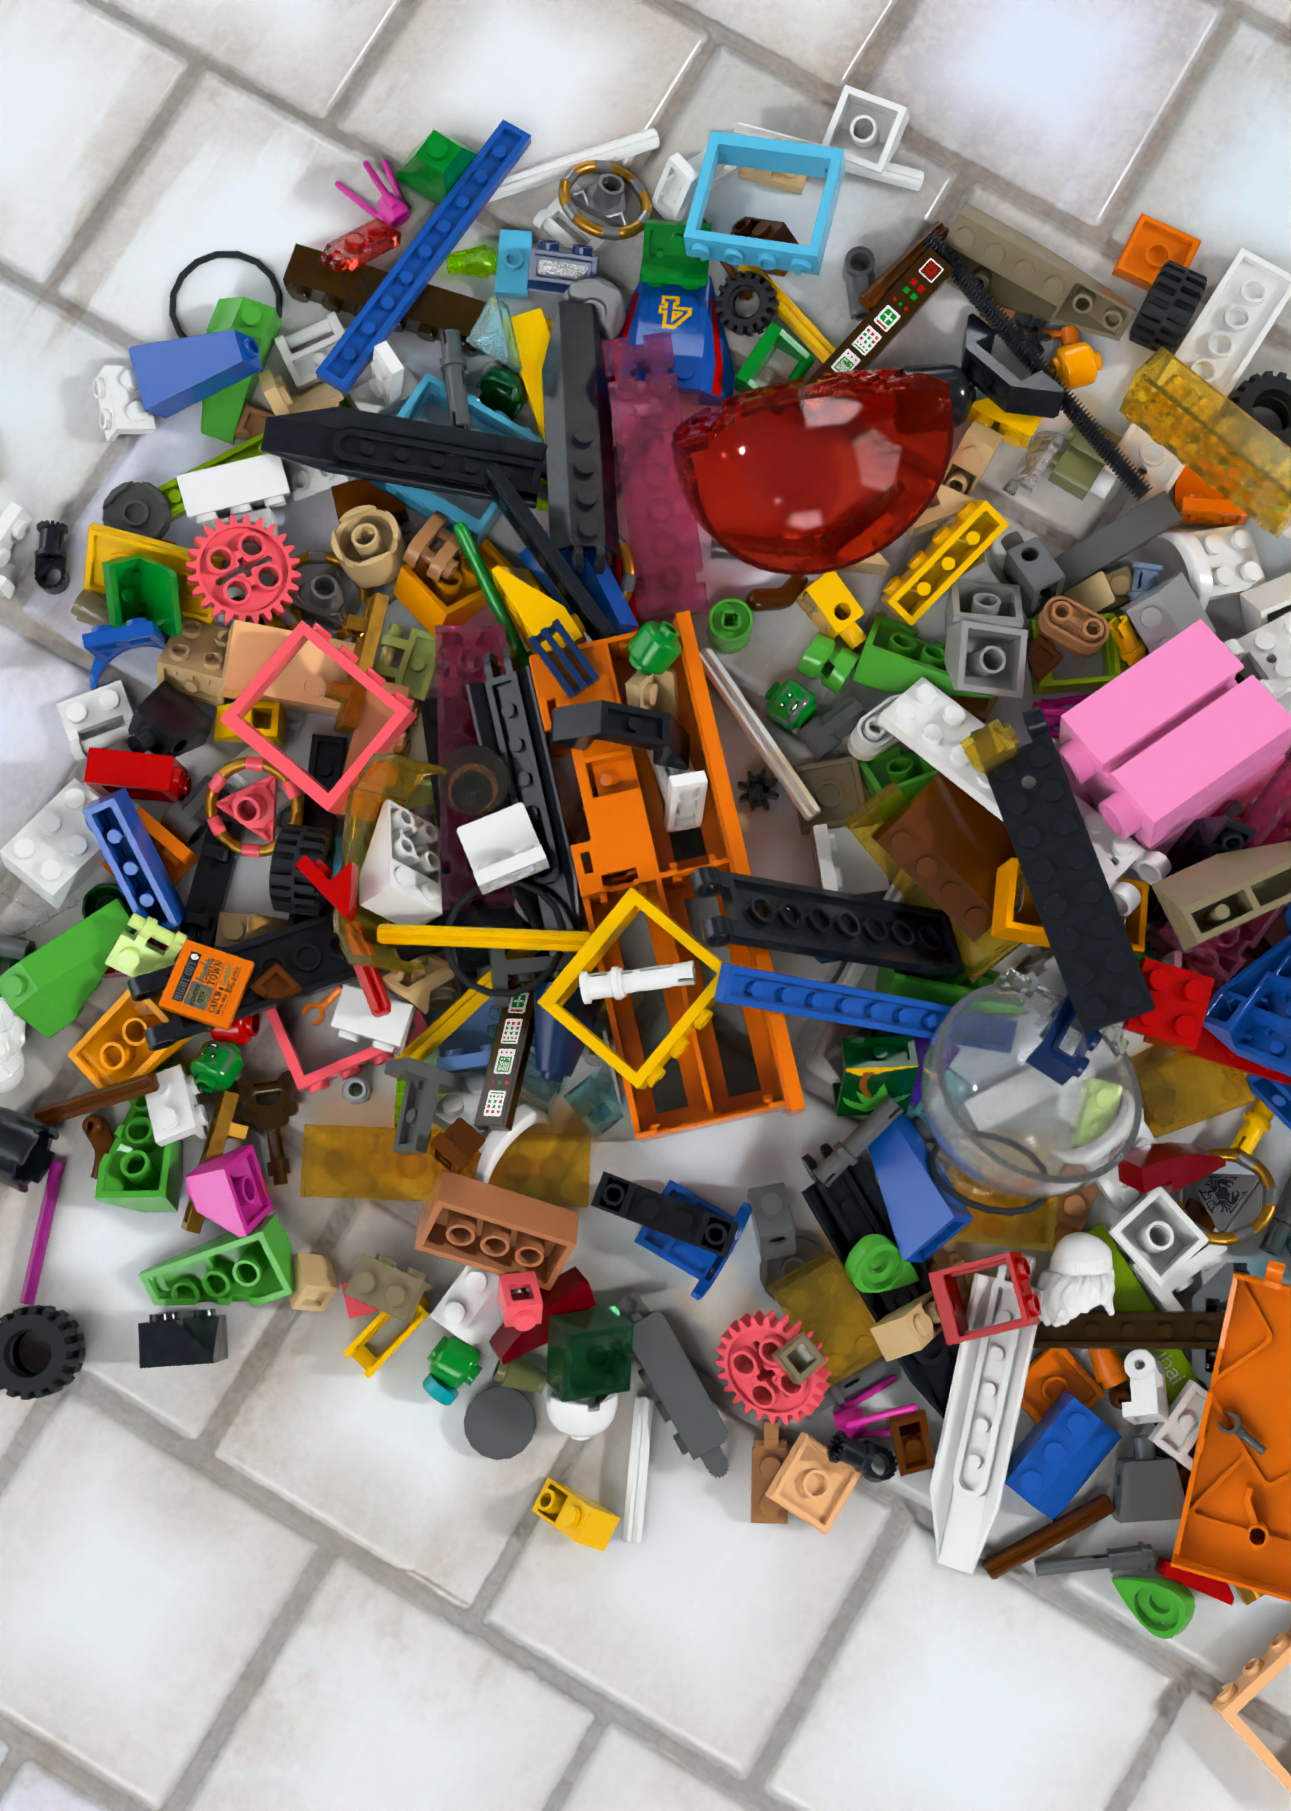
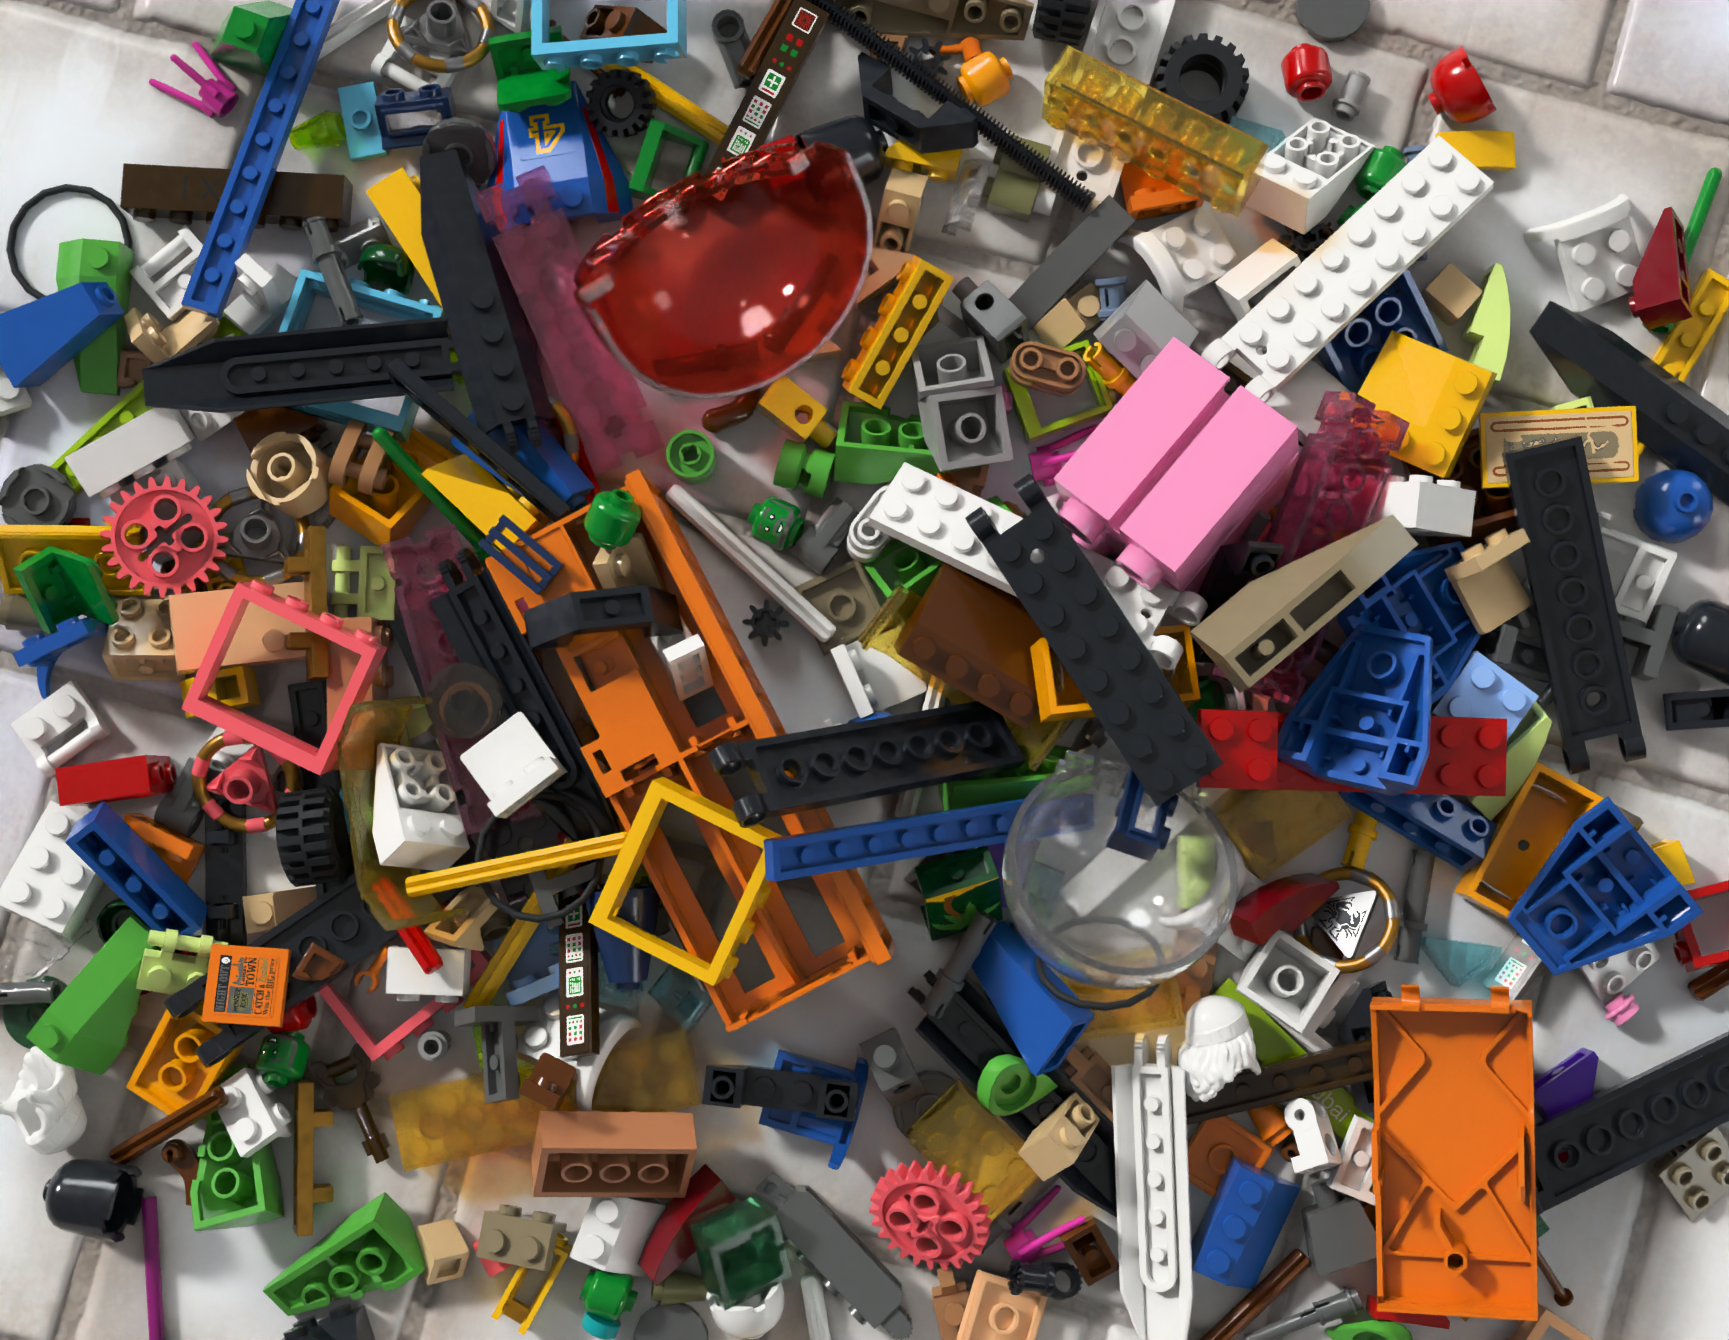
camera: 10 degrees left, 5 degrees up
black torso [127,680,215,757] -> none
dark pink slope [185,1144,274,1238] -> none
red slope [295,855,359,922] -> none
clear red hinge [319,218,401,273] -> none
clear light blue slope [466,296,522,372] -> none
coral brick [497,1271,543,1331] -> none
white pin [579,960,696,1004] -> none
dark tan slope [771,1331,827,1385] -> none
red window [928,1251,1041,1346] -> none
clear yellow brick [959,718,1020,777] -> none
reddish brown tile [1027,634,1064,684] -> none
dark grey hand [1217,1411,1267,1455] -> none

